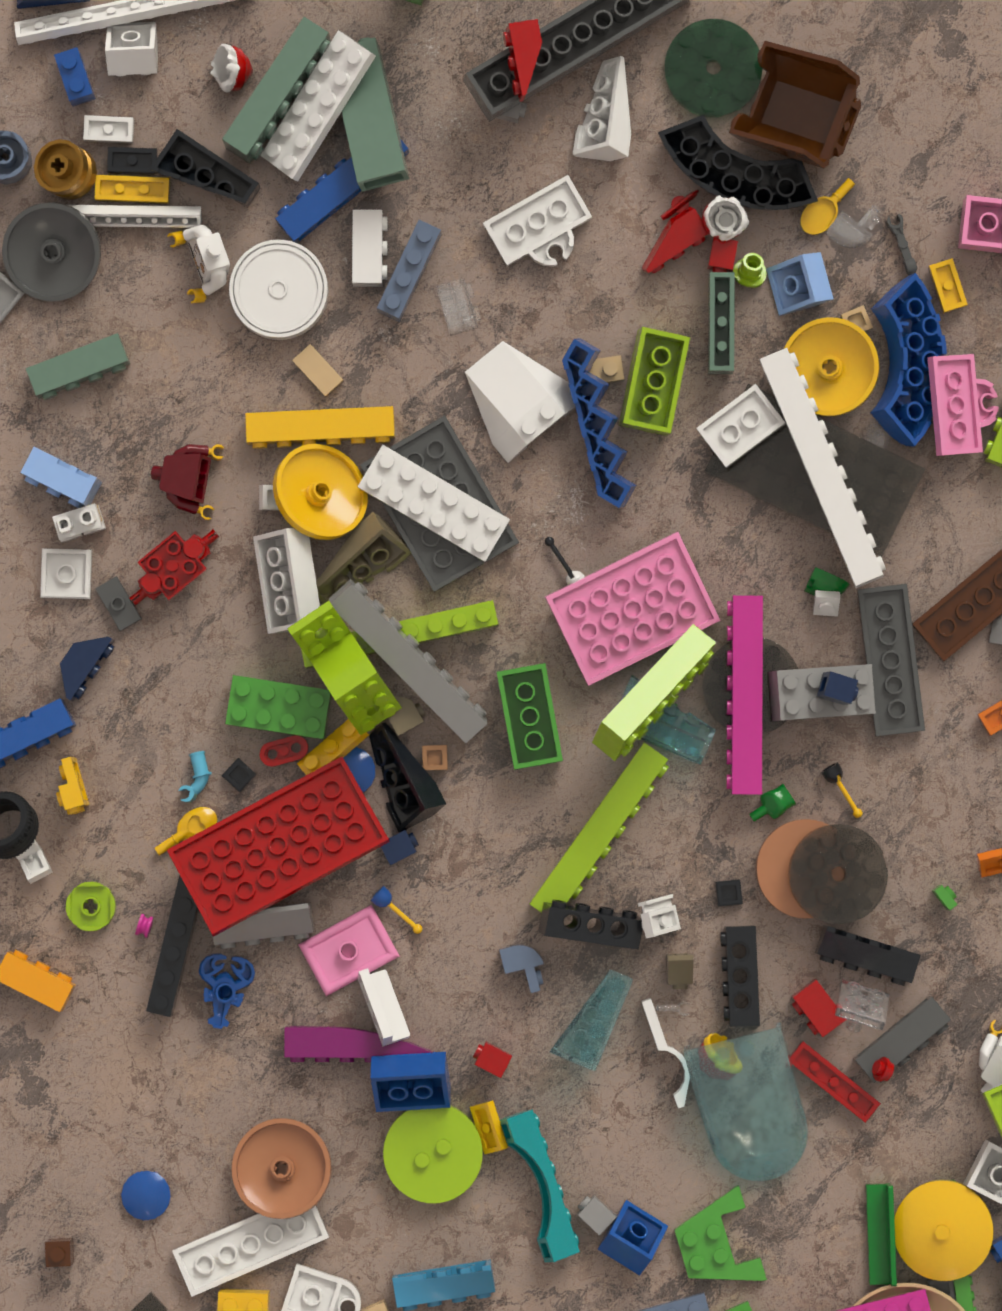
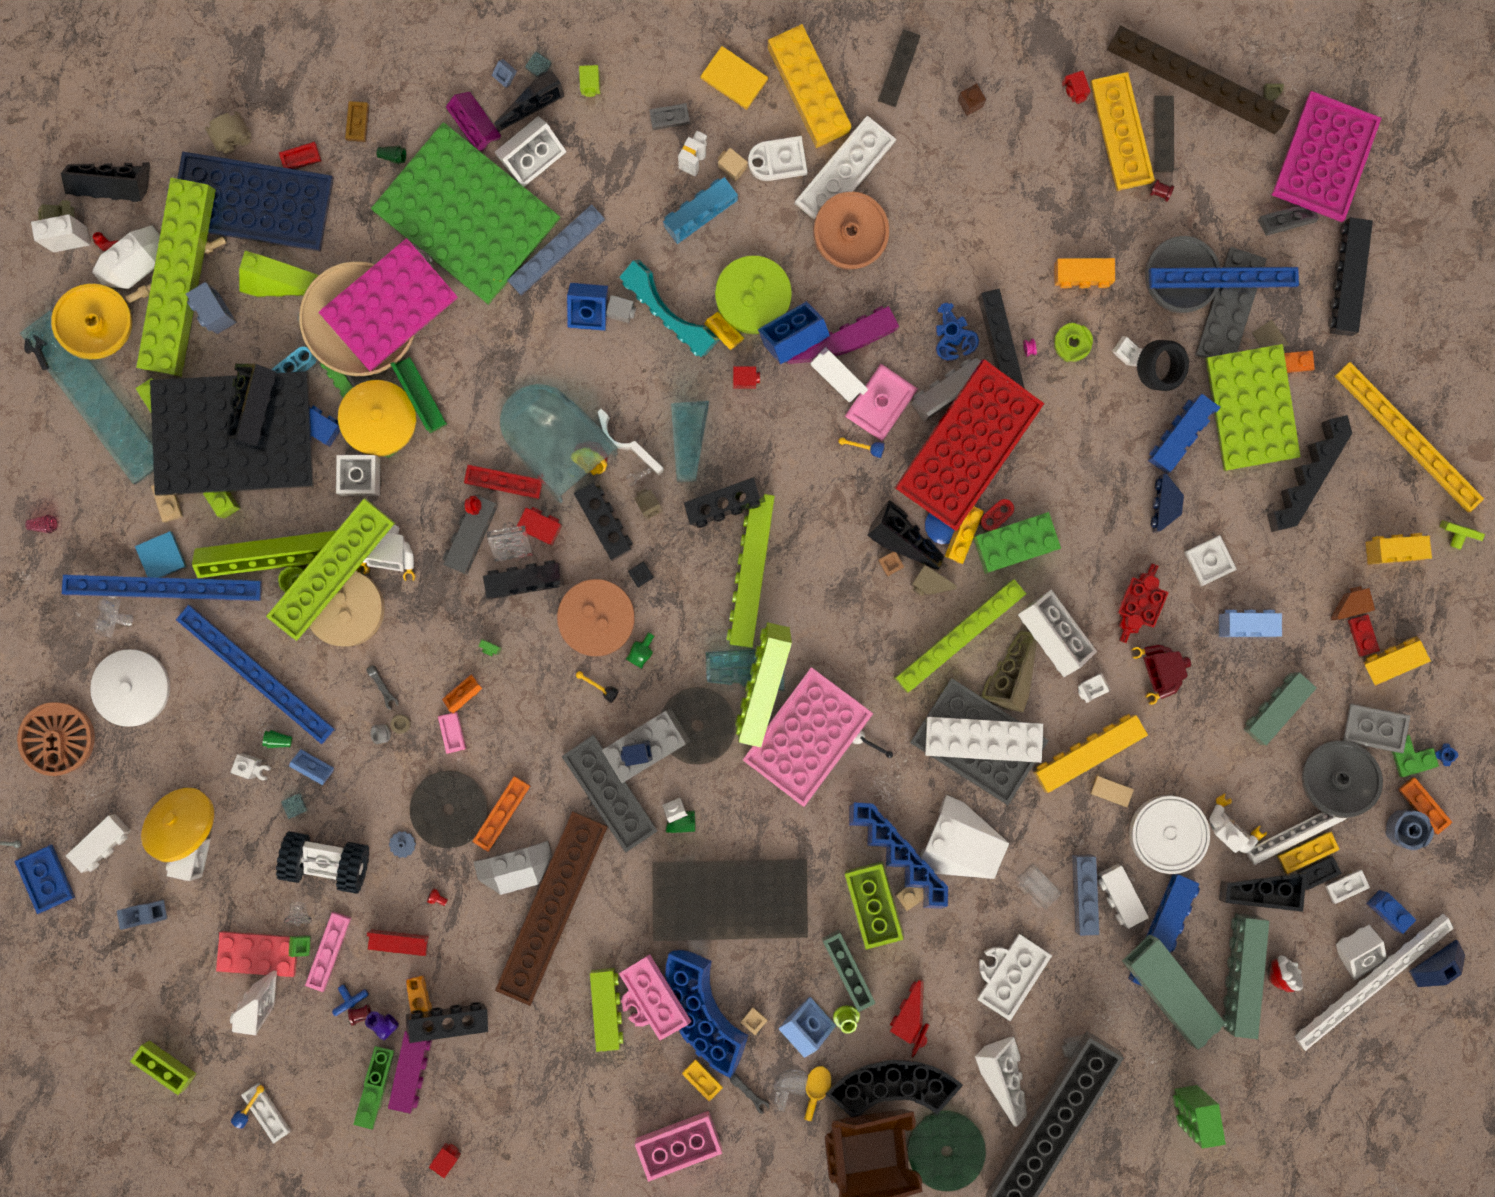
camera: 145 degrees right, 0 degrees up
pearl gold wheel [34,139,97,200] -> none
white hips [52,503,106,543] -> none
yellow plate [56,757,90,815] -> none
dark grey plate [95,576,142,631] -> none
blue dish [121,1171,171,1220] -> none
yellow piece [154,807,218,856] -> none
medium azure piece [178,751,212,802] -> none
black tile [222,758,257,793] -> none
white plate [260,30,376,182] -> none
yellow dish [273,444,368,540] -> none
lime bracket [287,601,402,735] -> none
light grey brick [329,579,487,743] -> none
dark blue brick [381,830,419,866] -> none
bright green brick [497,663,563,770] -> none
sand blue brick [499,945,544,993] -> none
red slope [503,19,542,102] -> none
white plate [638,894,681,938] -> none
bright green wing [674,1185,767,1281] -> none
white plate [696,384,786,468] -> none
white hair [702,195,749,241] -> none
red brick [707,238,738,272] -> none
dark pink brick [726,595,763,795] -> none
white brick [760,348,886,588] -> none
yellow dish [784,317,880,417] -> none
clear smoke plate [788,824,888,924] -> none

